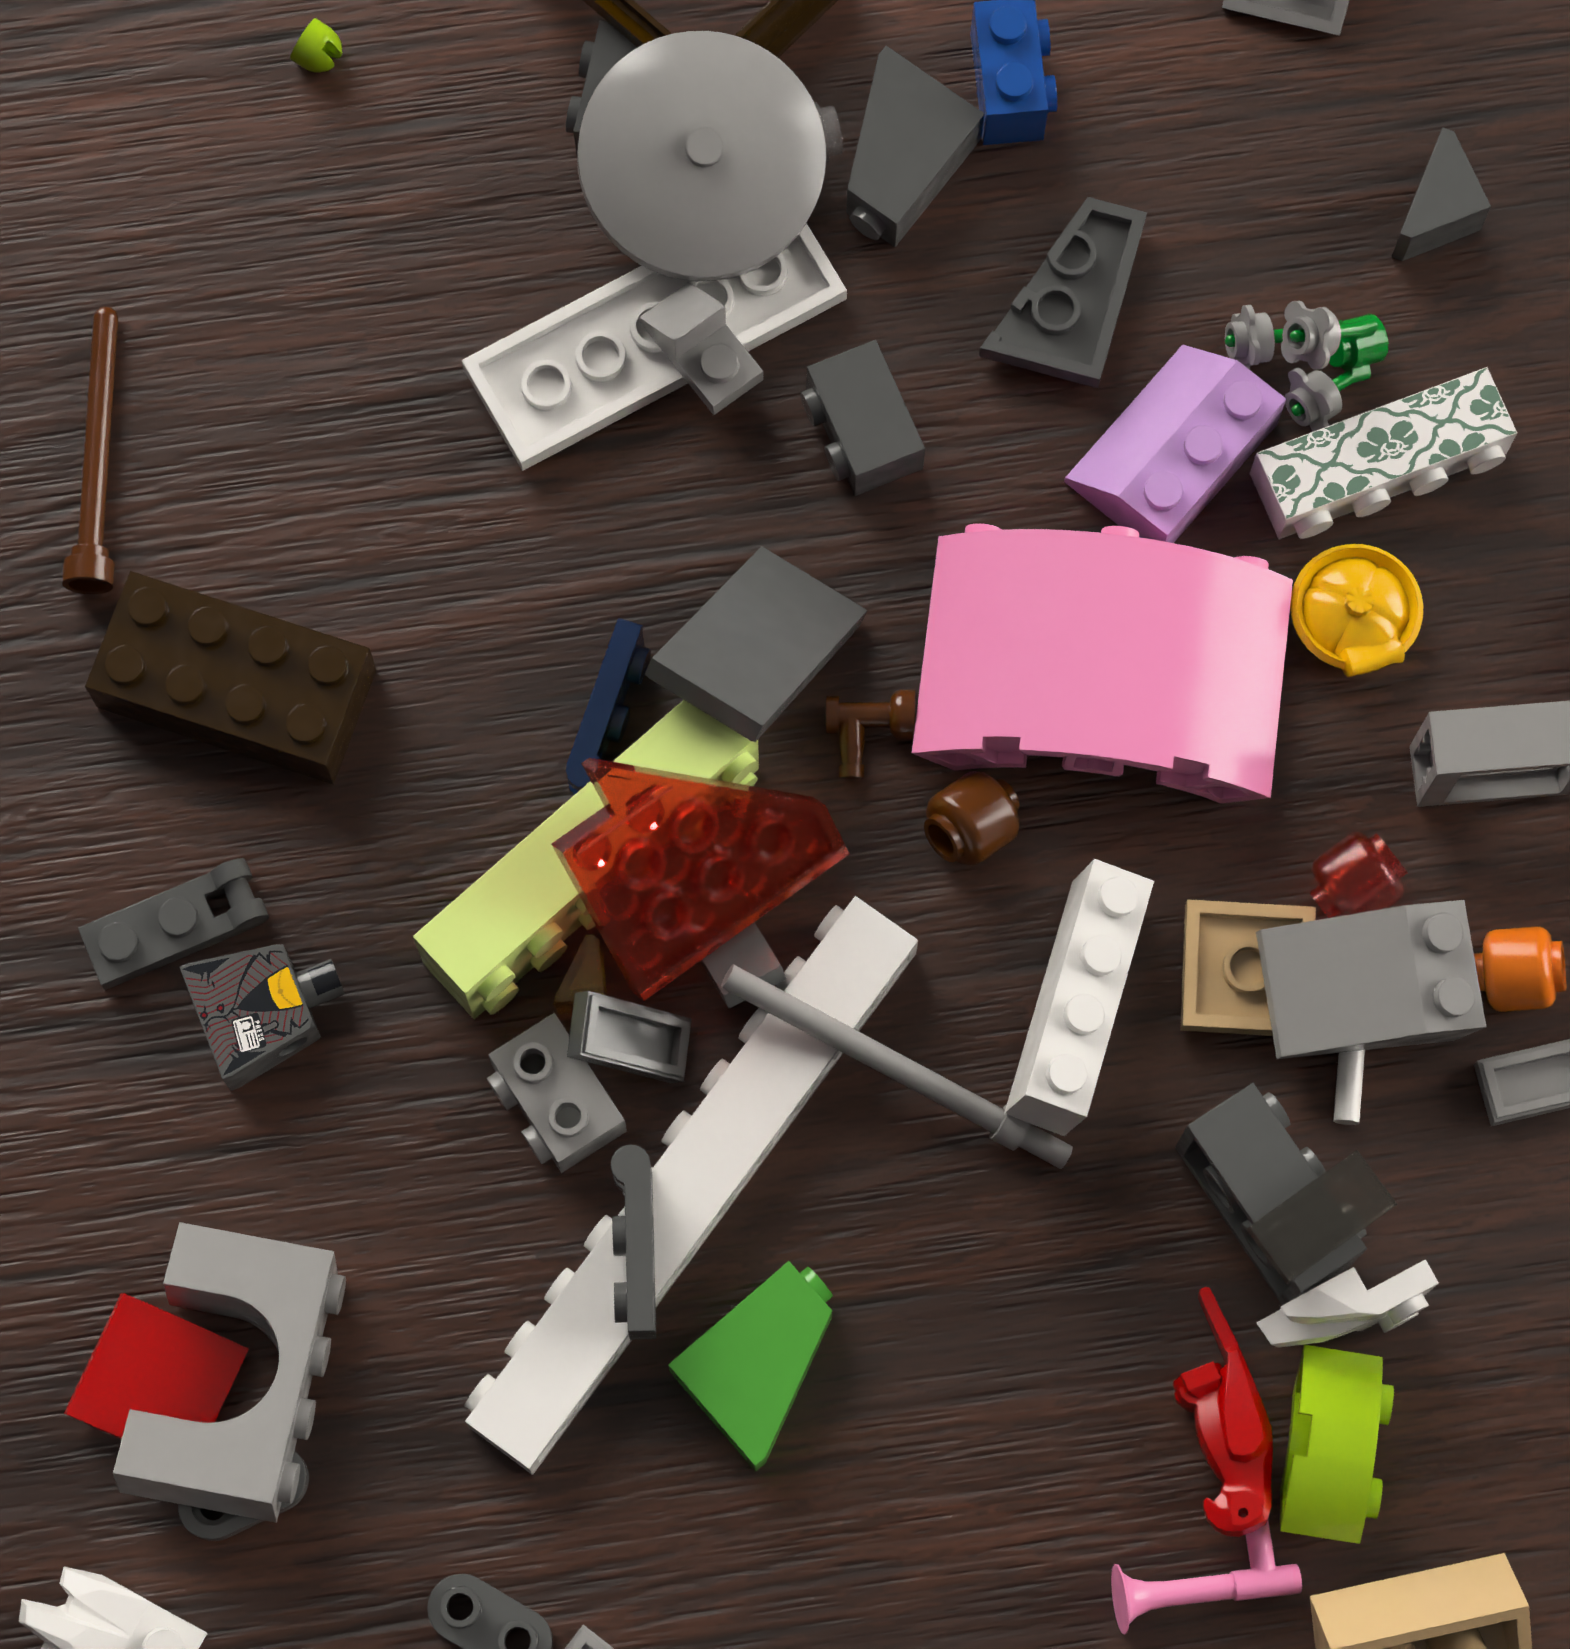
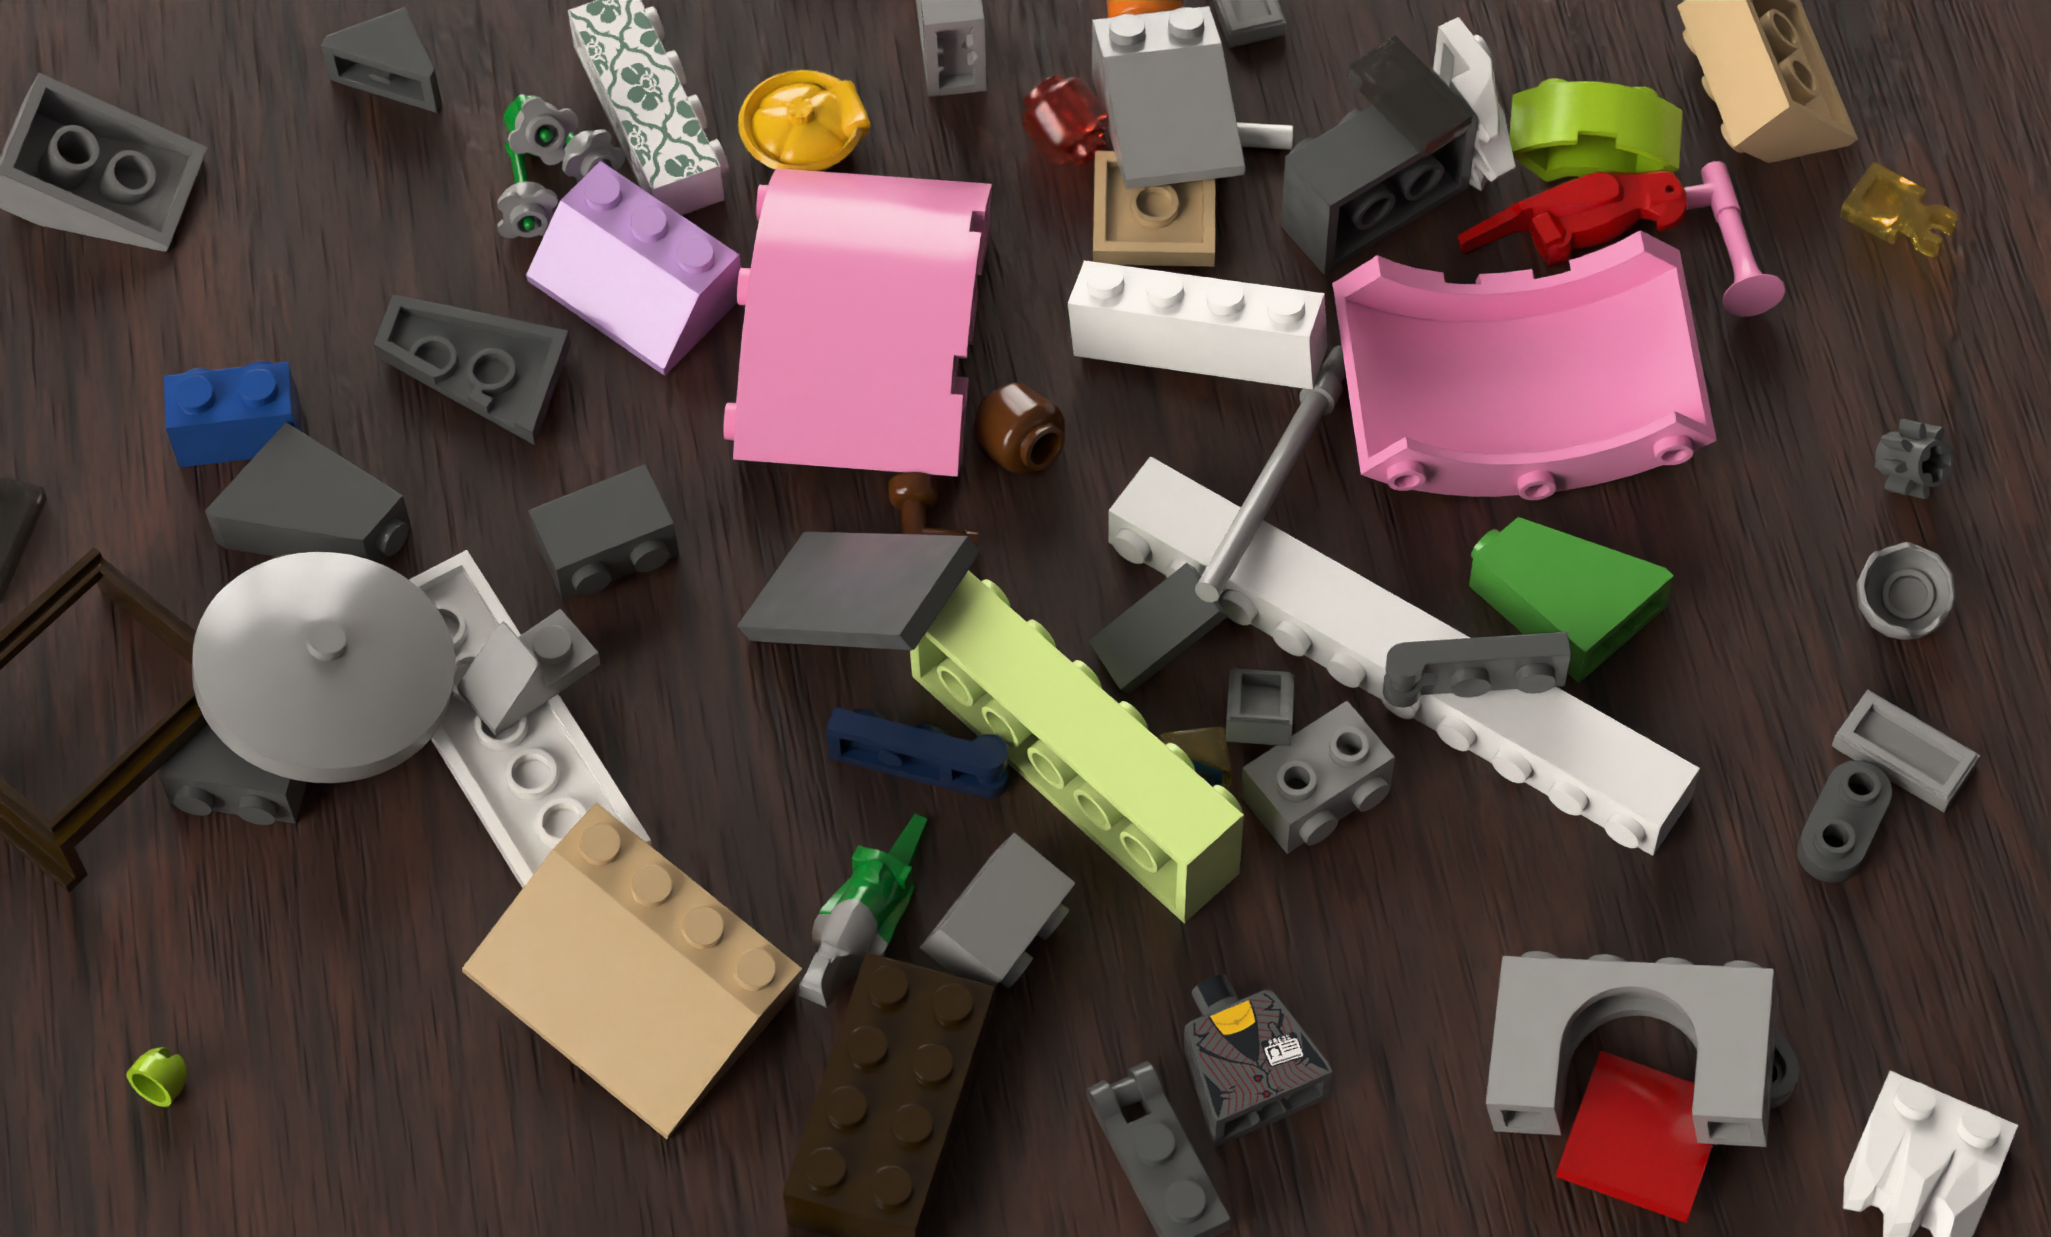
camera: 90 degrees left, 15 degrees down
clear red wing [551,758,850,1001] -> none
none -> tan slope [462,802,802,1139]
none -> animal [798,814,928,1008]
none -> light grey brick [920,833,1075,989]
none -> bright pink panel [1332,230,1717,500]

